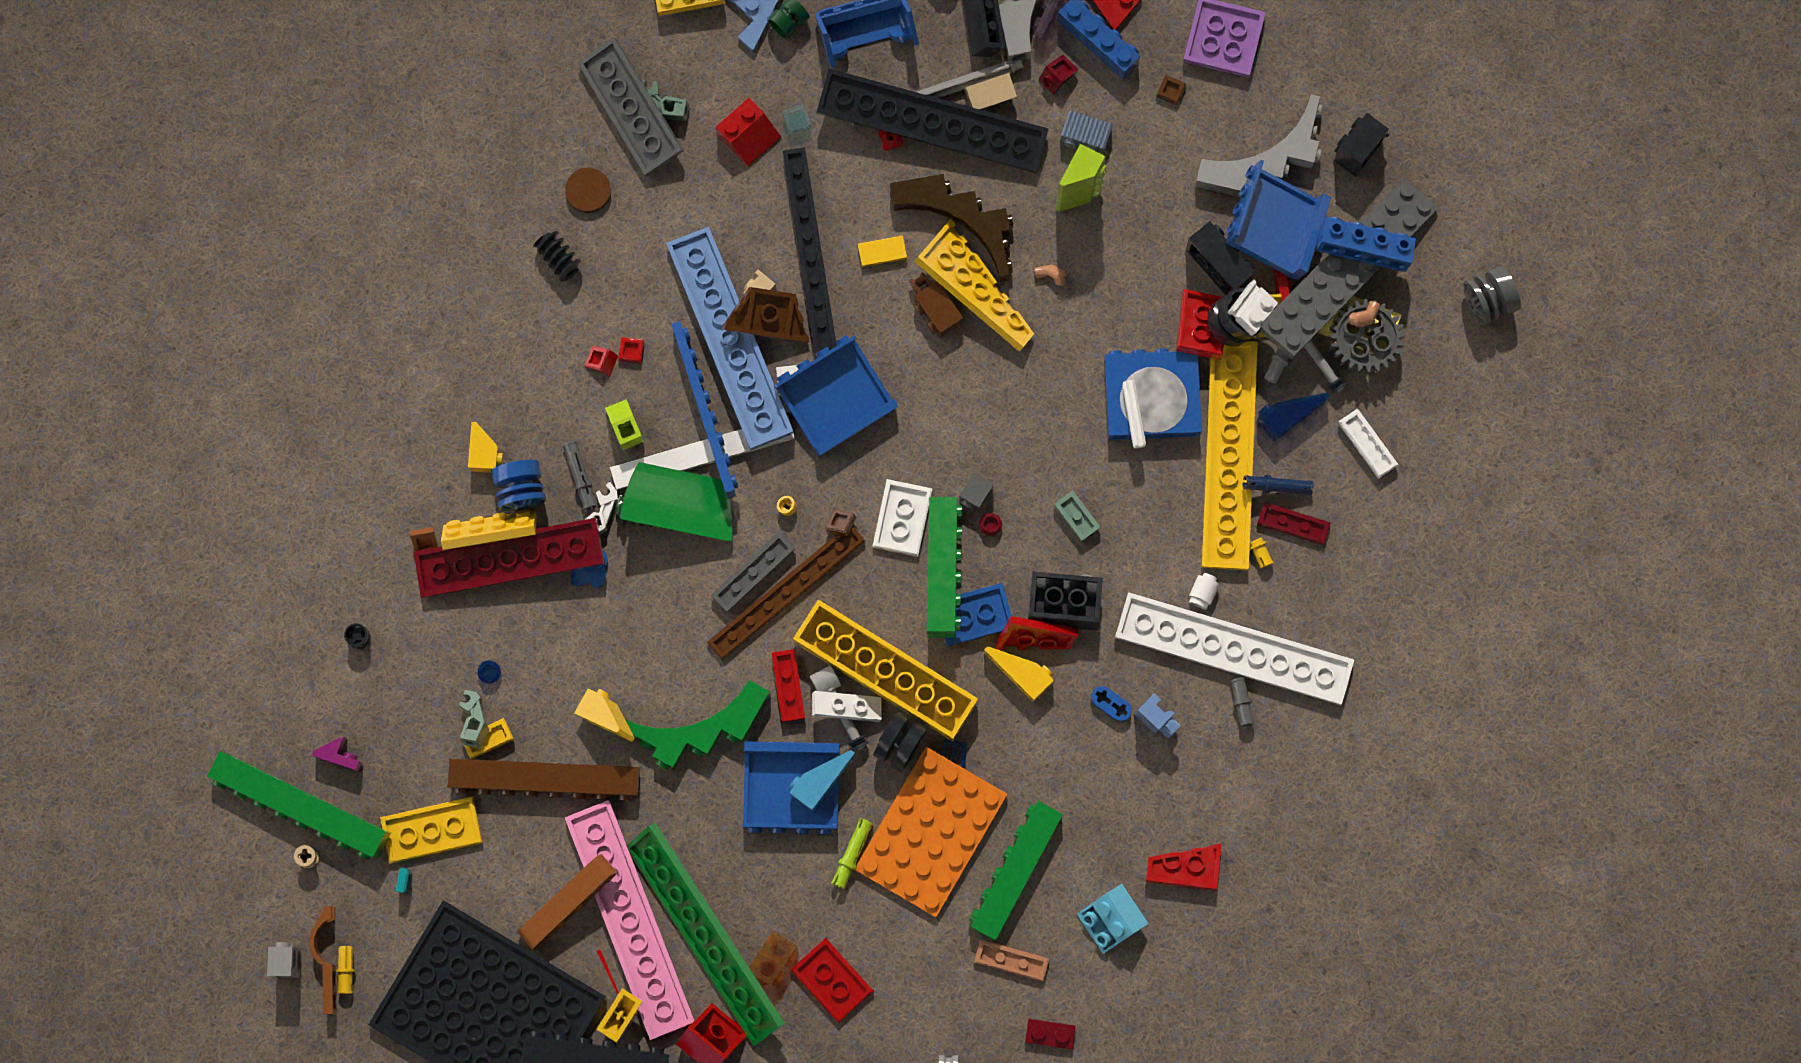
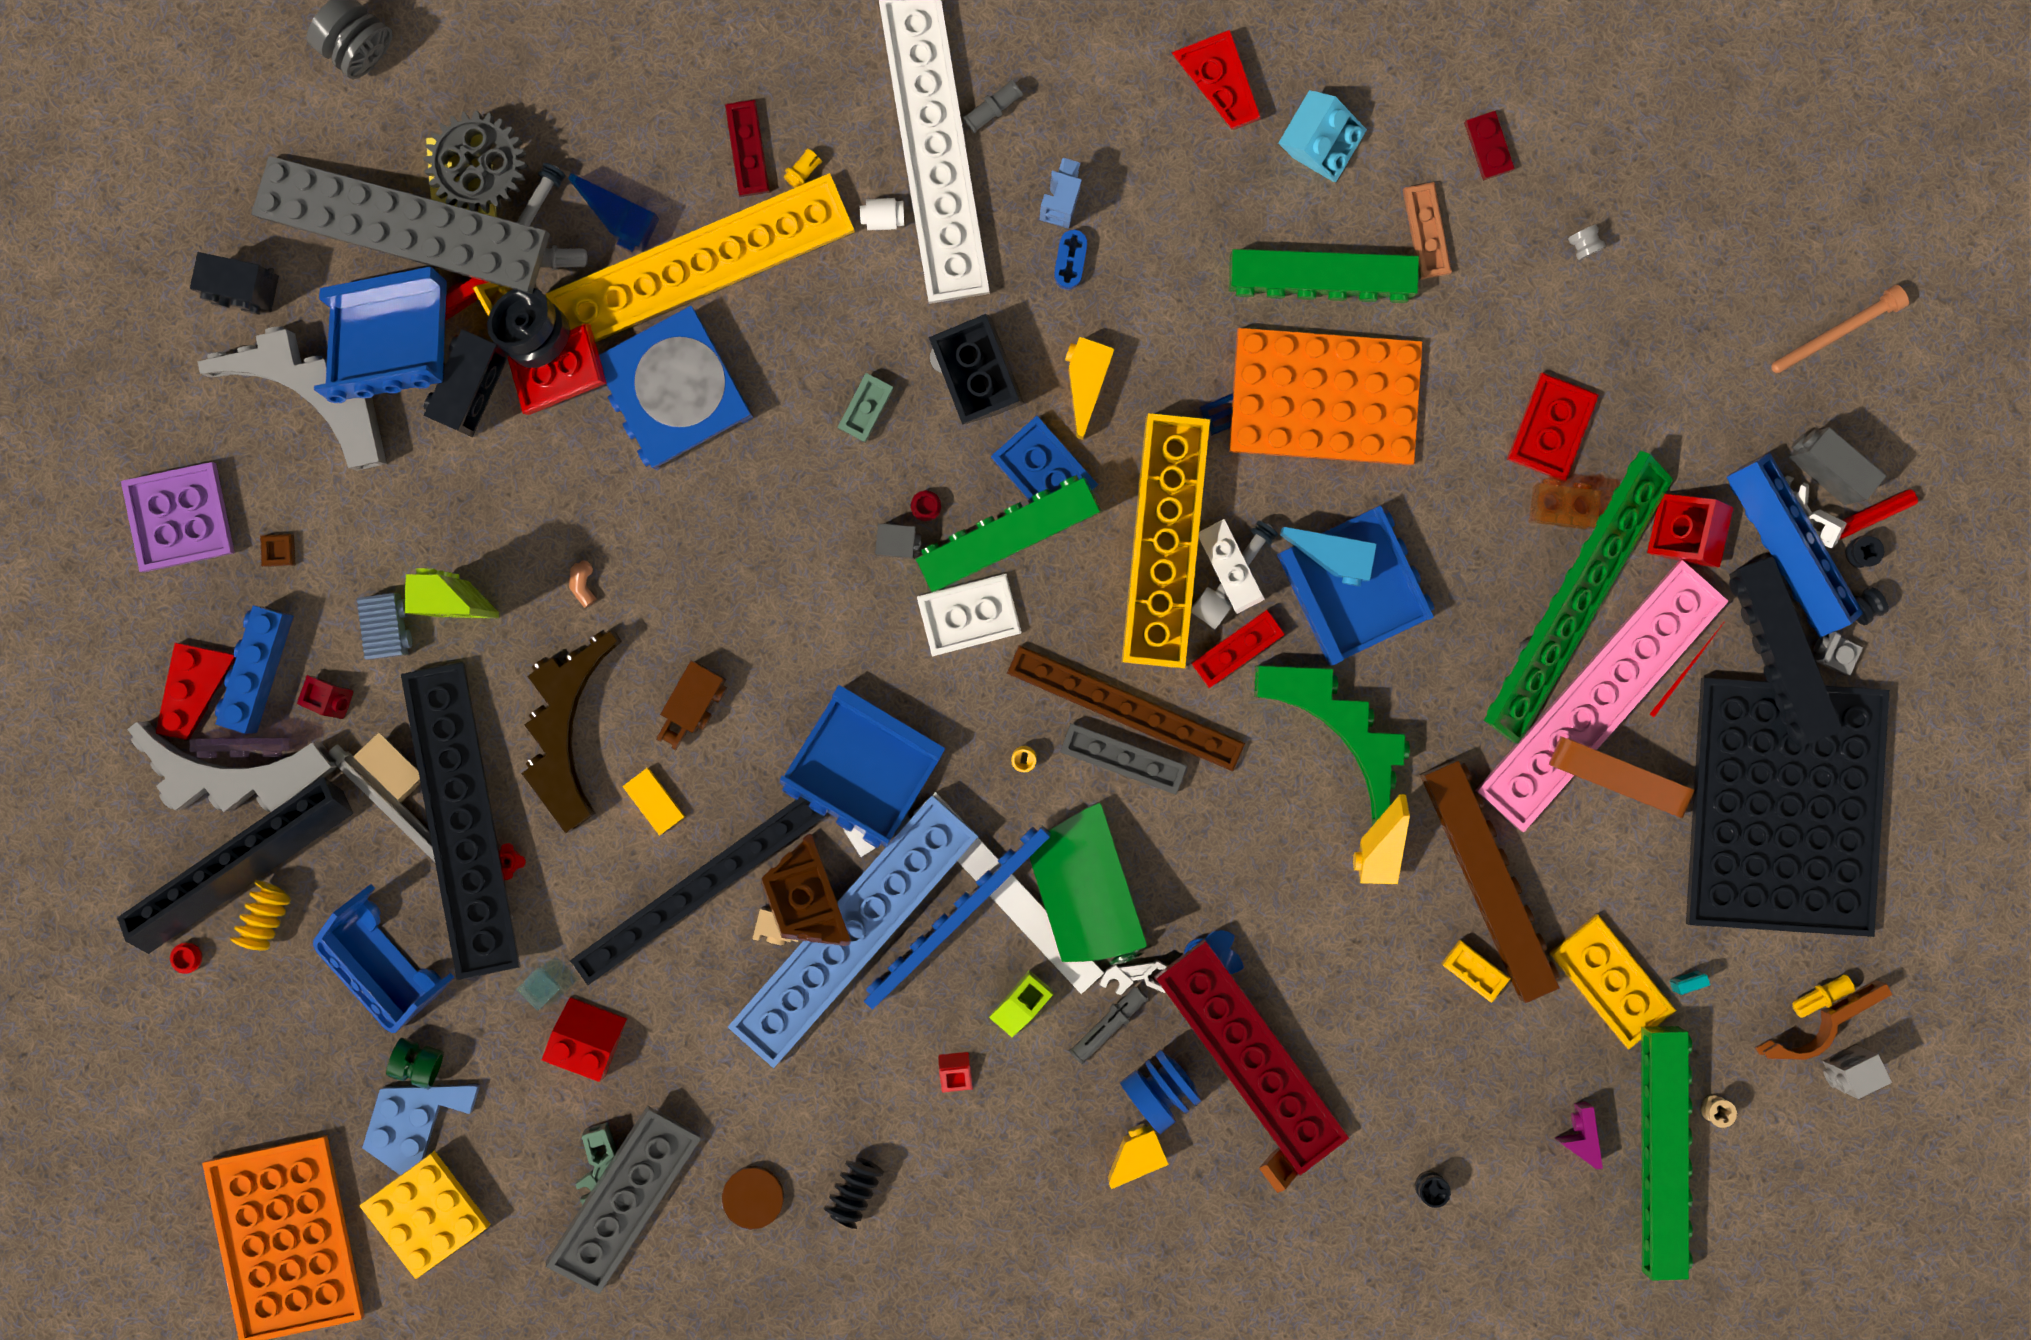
camera: 115 degrees left, 10 degrees up
yellow plate [441,509,537,550] -> none
sand green piece [459,690,489,749] -> none
clear blue plate [477,660,501,684] -> none
yellow slope [596,988,643,1042] -> none
red tile [618,337,644,364] -> none
reddish brown tile [825,509,856,537] -> none
lime pin [831,818,873,890] -> none
black wheel [873,711,928,773] -> none
yellow wing [914,219,1034,351] -> none
red wing [996,616,1078,650] -> none
white axle [1122,380,1146,448] -> none
white plate [1228,280,1278,336] -> none
dark blue pin [1242,475,1314,495] -> none
blue brick [1316,217,1416,272] -> none
white plate [1338,409,1398,479] -> none
nougat arm [1348,301,1380,327] -> none

